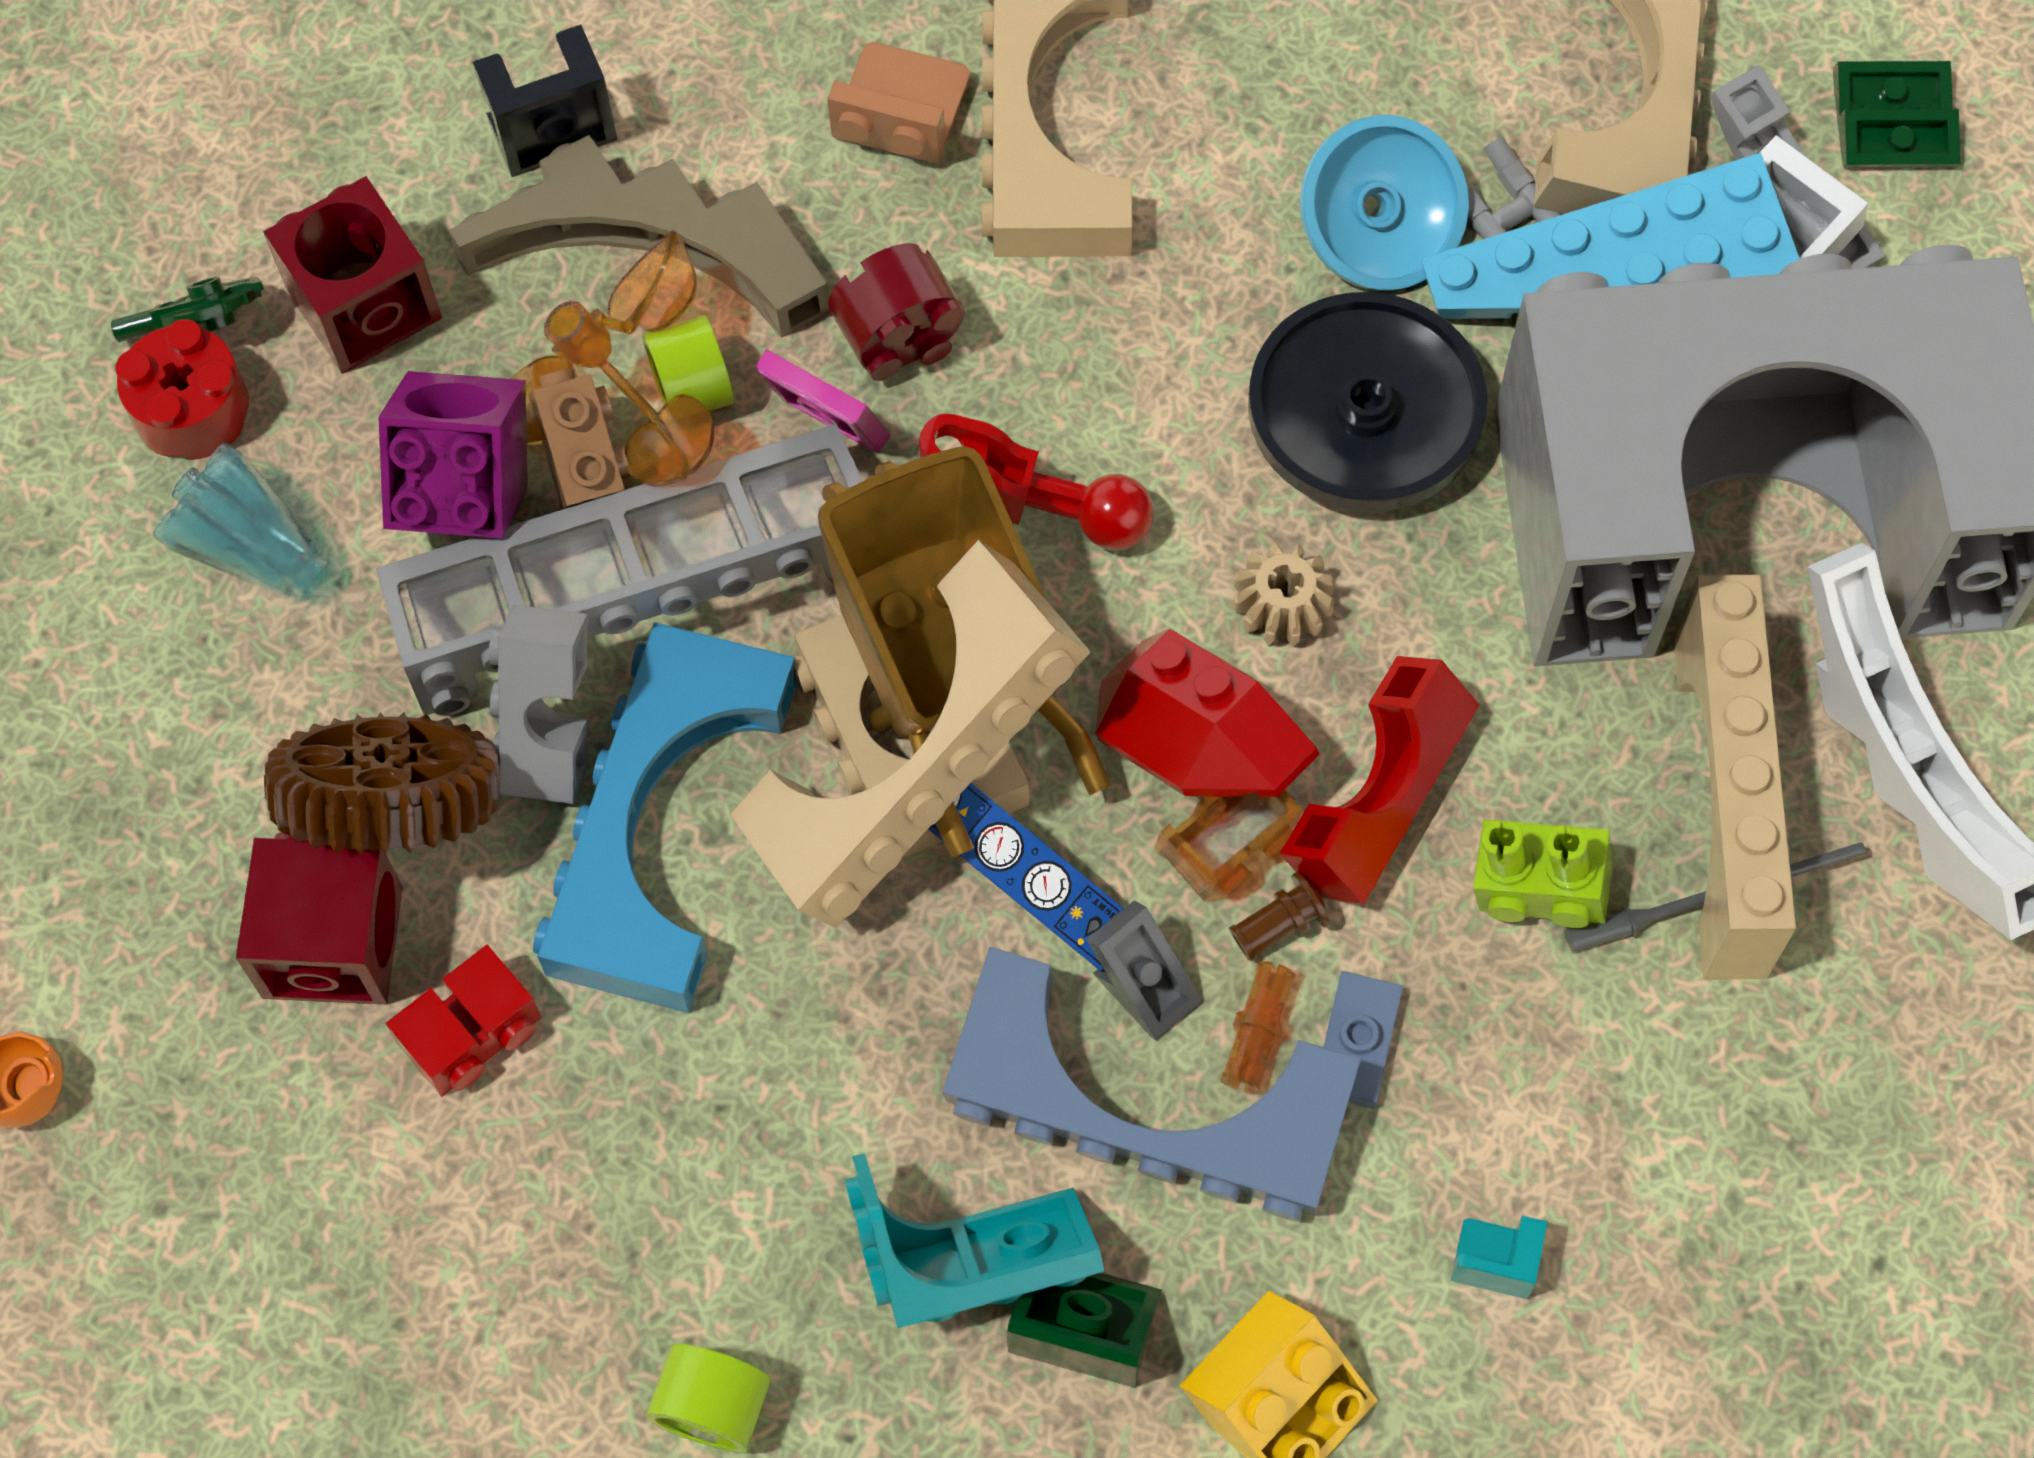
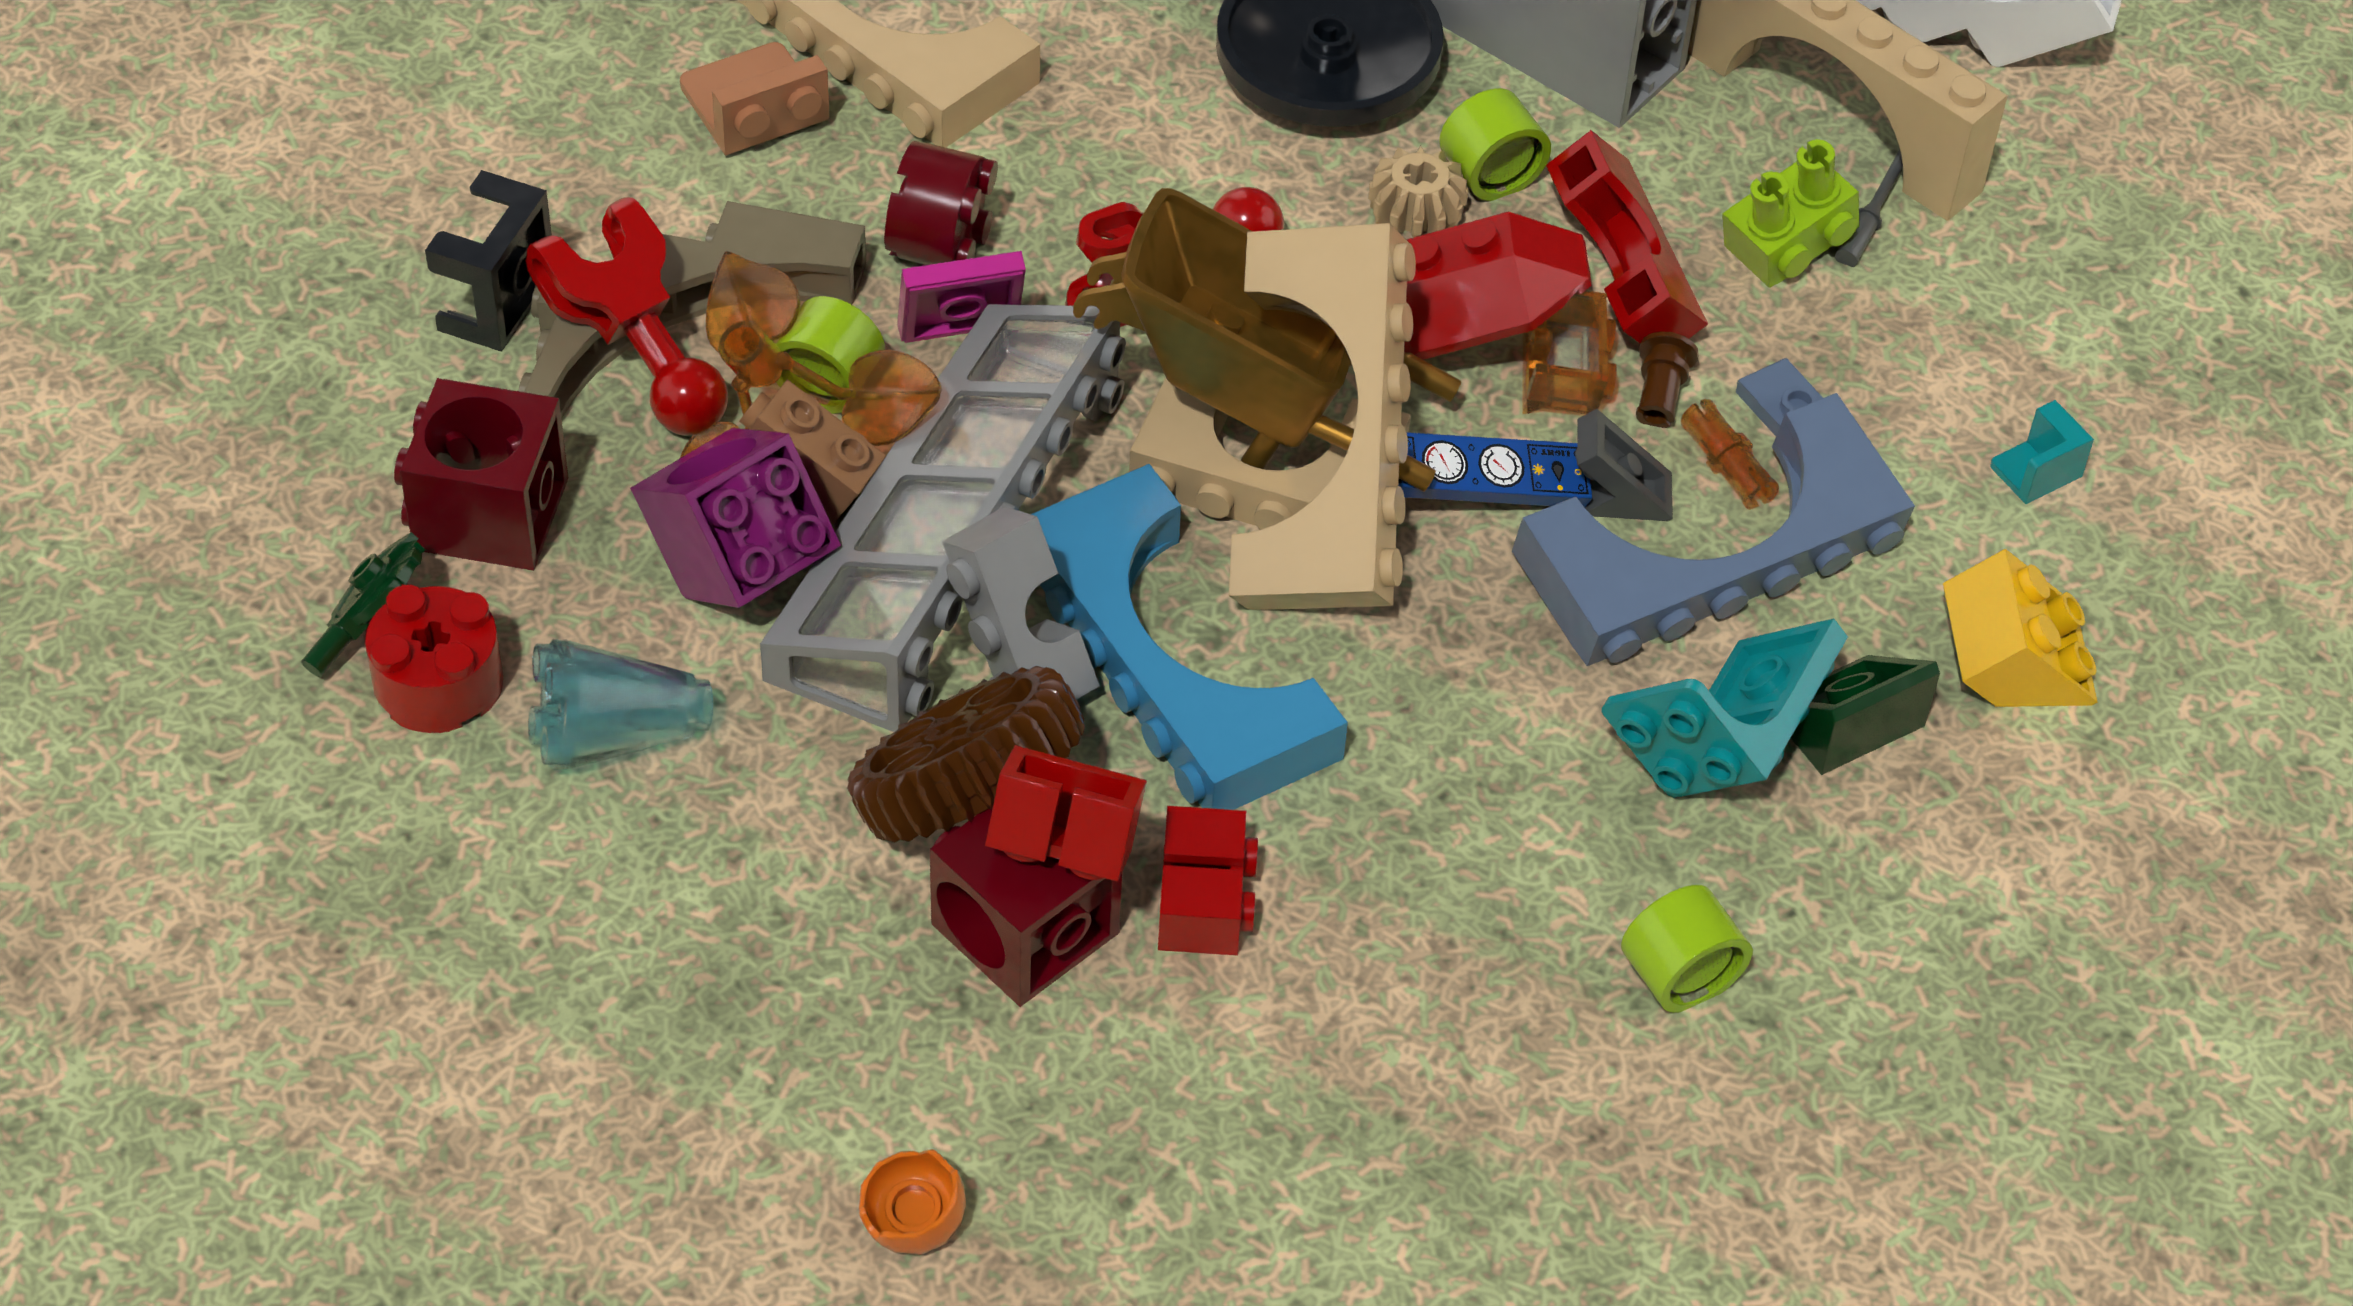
camera: 50 degrees left, 15 degrees down
none -> red piece [526,197,728,436]
none -> red piece [985,745,1147,882]
none -> lime piece [1439,88,1551,201]

